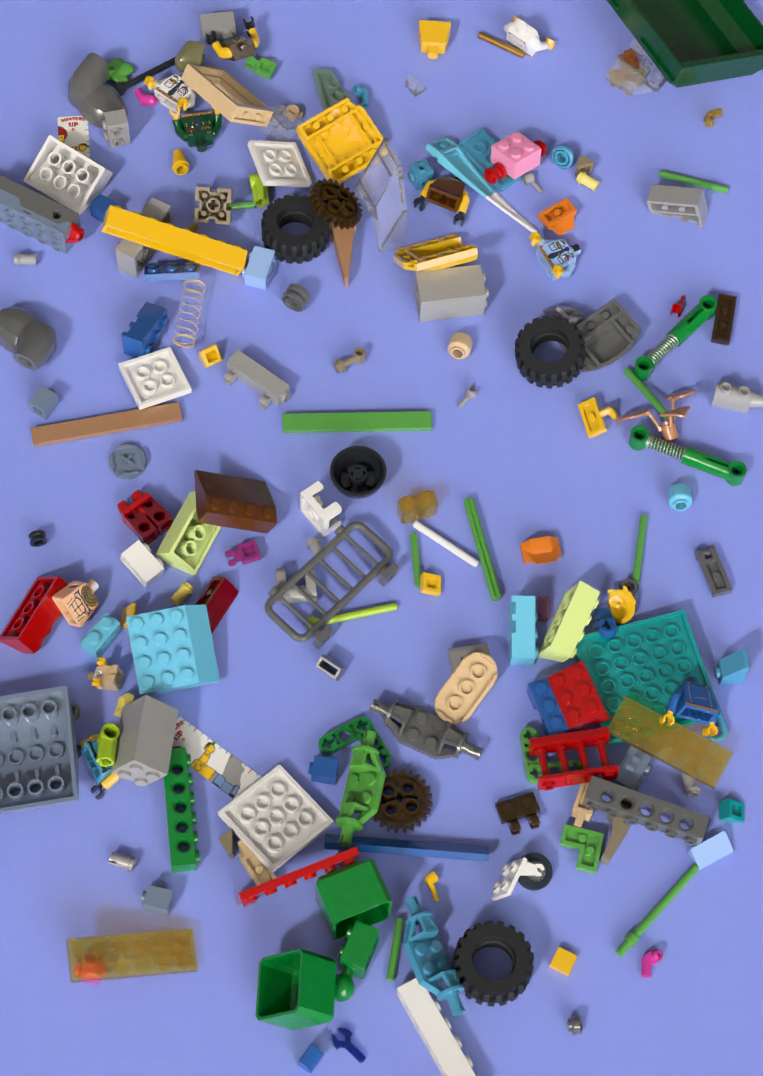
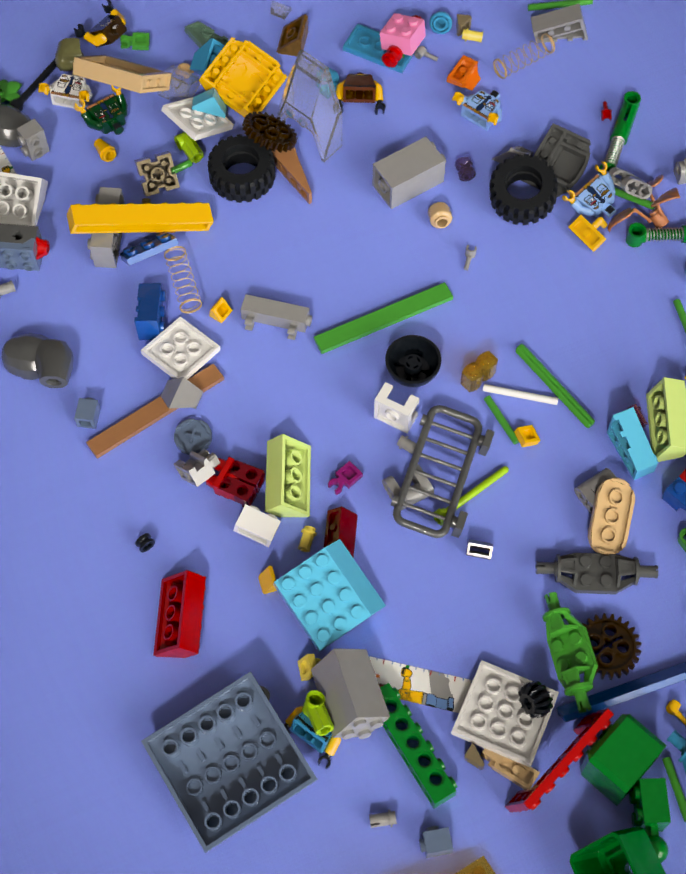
camera: 20 degrees left, 0 degrees up
light nougat torso [51,579,99,627] -> none
medium azure brick [80,612,122,660] -> none
tan piece [88,657,124,691] -> none
blue brick [89,194,118,223] -> none
dark pink arm [134,88,158,106] -> none
reddish brown slope [194,470,277,533] -> none
light grey brick [199,11,236,41] -> none
light blue brick [242,246,275,290] -> none
dark grey wheel [281,284,311,312] -> none
blue brick [308,756,339,785] -> none
green beam [318,717,391,769] -> none
dark tan bar [333,347,366,373] -> none
dark azure arm [352,84,370,108] -> none
yellow wedge [393,233,478,271] -> none
medium azure plate [425,136,537,233] -> none
orange slope [520,536,562,565] -> none
dark brown plate [711,294,737,345] -> none
none -> light grey slope [161,377,203,409]
none -> light grey hips [174,449,220,487]
none -> dark azure slope [190,38,225,75]
none -> medium azure slope [192,88,226,118]
none -> pearl gold slope [276,14,308,57]
none -> clear purple wheel [455,157,476,181]
none -> piece [493,33,555,79]
none -> black gear [518,681,553,719]
none -> light blue torso [562,161,617,218]
none -> light grey connector [609,167,652,199]

